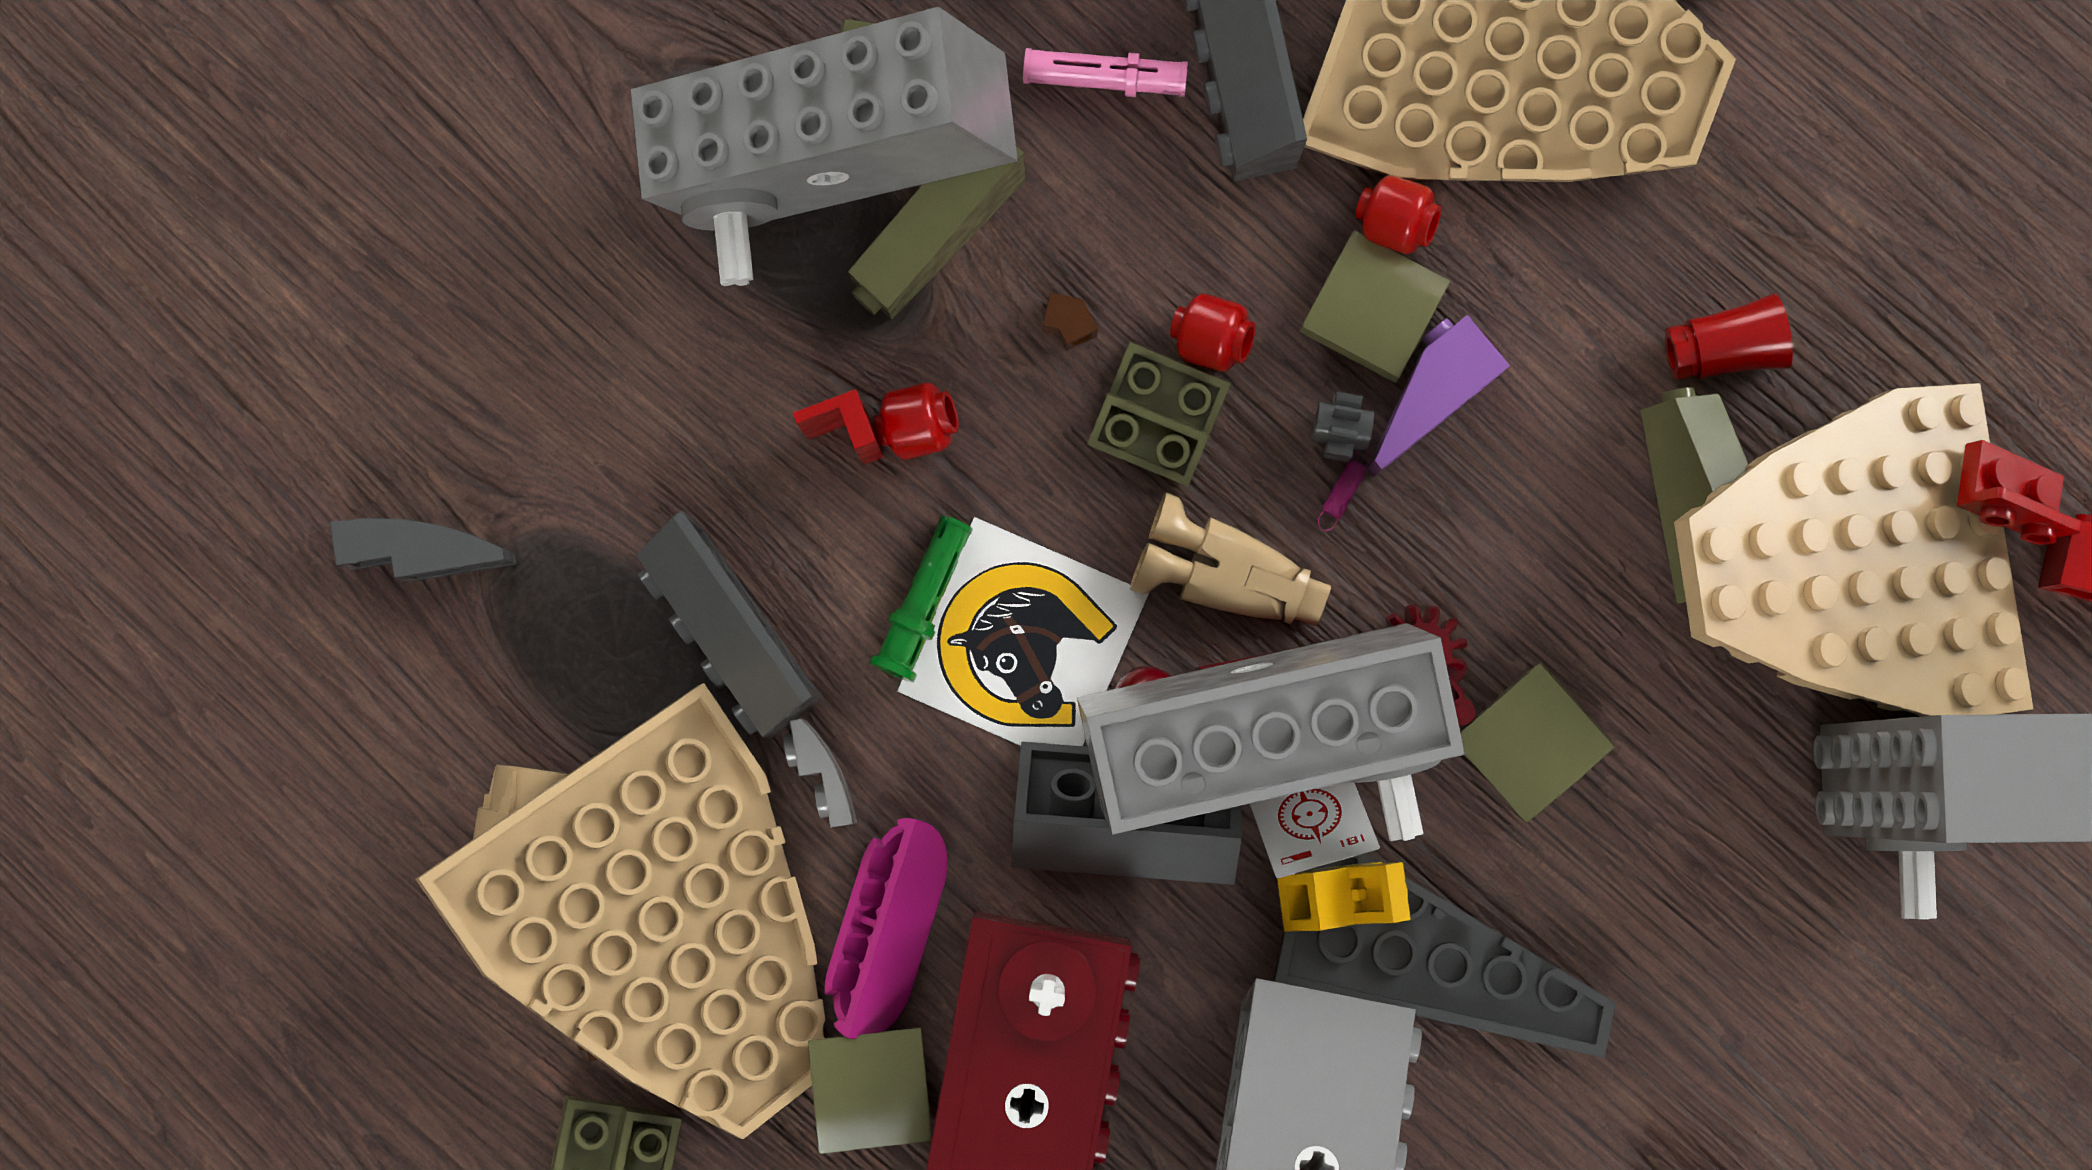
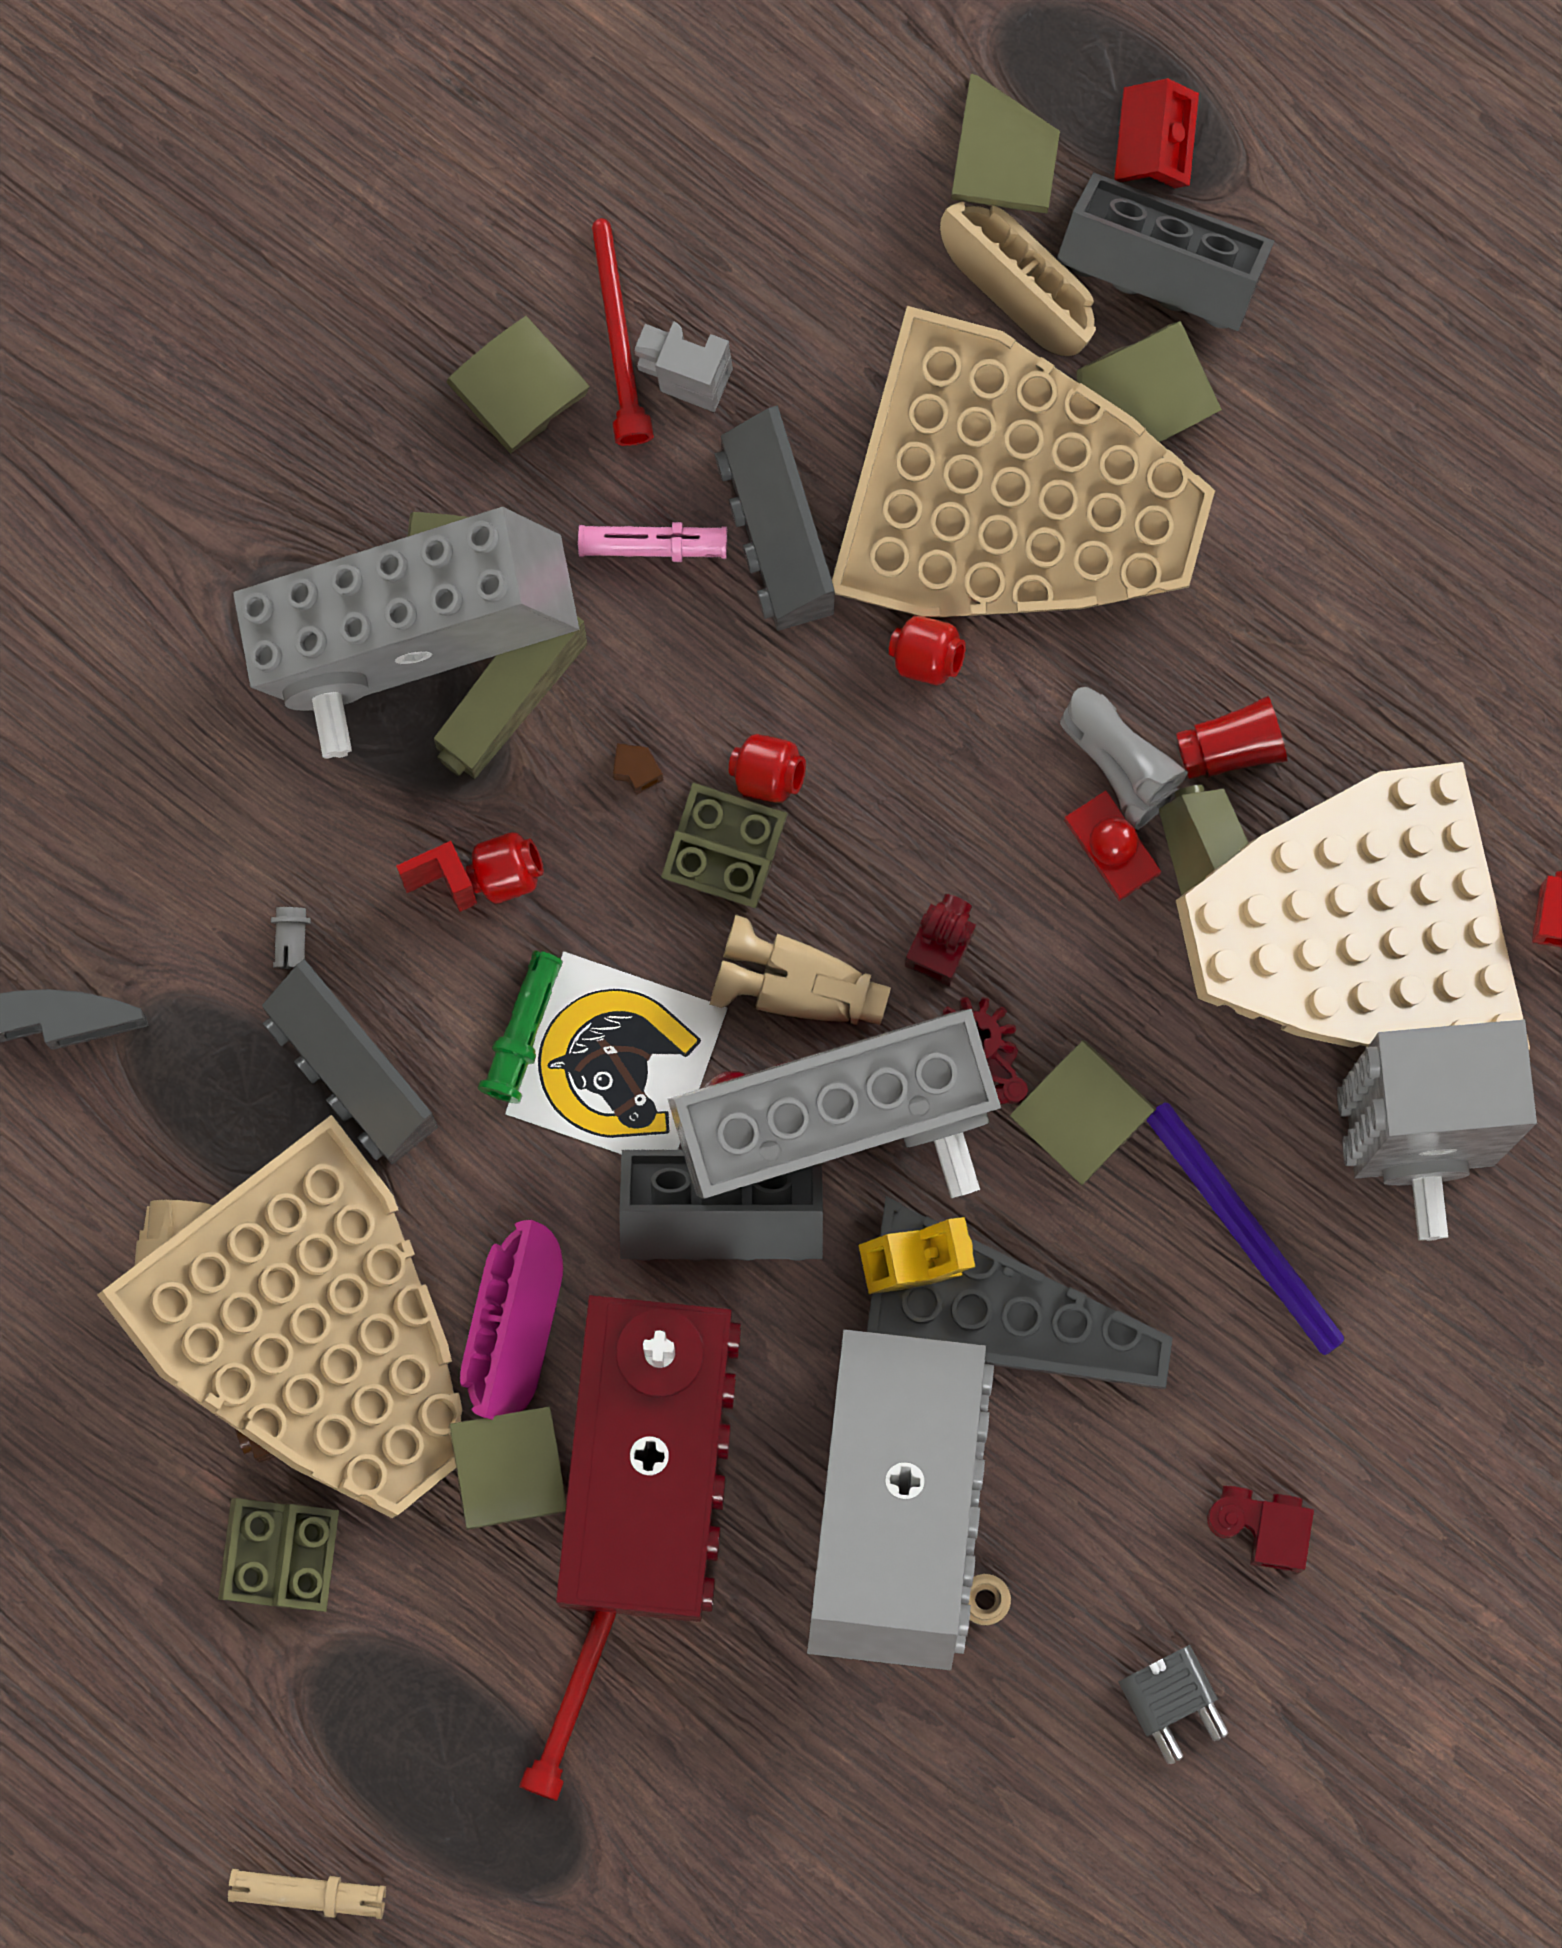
camera: 10 degrees left, 5 degrees down
light grey slope [783,719,857,828] -> none
white sticker [1250,782,1380,878] -> none
olive slope [1299,230,1450,383] -> none
dark grey gear [1311,391,1374,462] -> none
dark pink piece [1318,451,1370,531] -> none
medium lavender slope [1368,315,1510,477] -> none
red bracket [1957,440,2081,545] -> none
none -> light grey pin [271,907,311,969]
none -> dark red brick [905,894,976,987]
none -> light grey piece [1060,687,1188,830]
none -> red tile [1064,790,1161,901]
none -> dark purple axle [1147,1102,1344,1355]

